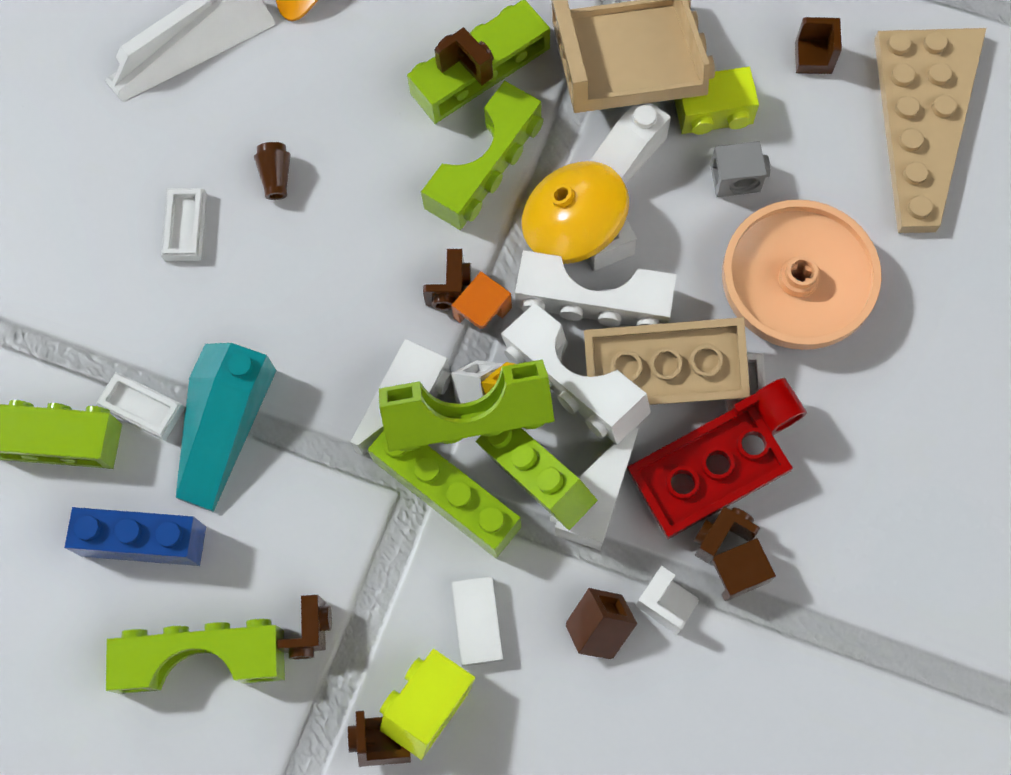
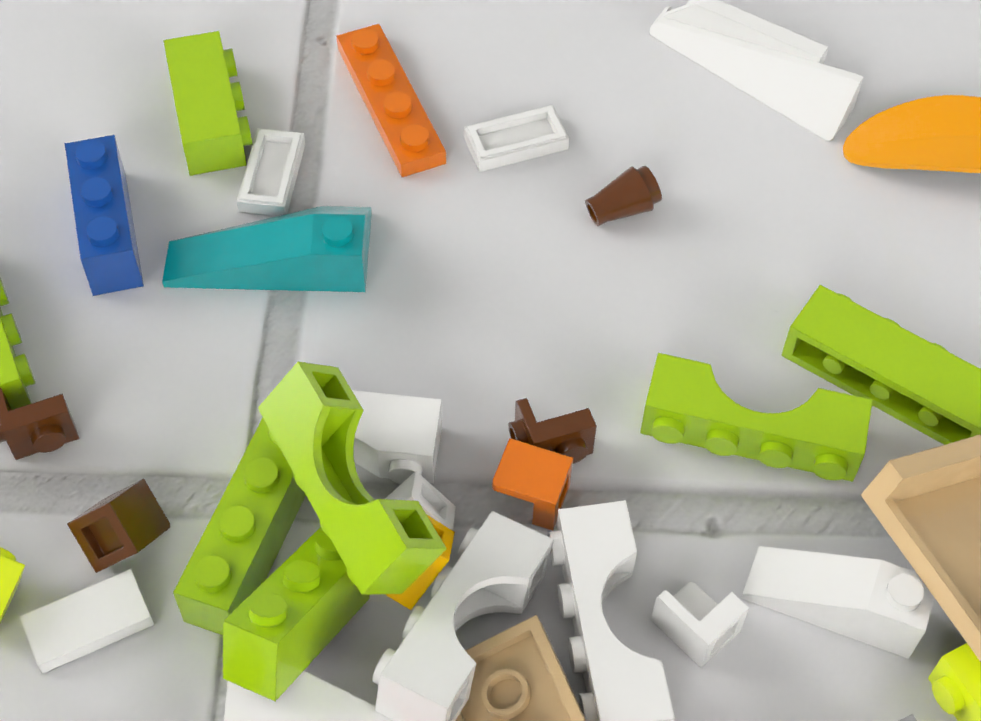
camera: 65 degrees right, 15 degrees down
reddish brown bracket [434,27,494,86] -> none
yellow dish [522,161,629,264] -> none
none -> reddish brown panel [67,478,170,573]
none -> orange plate [336,24,446,177]

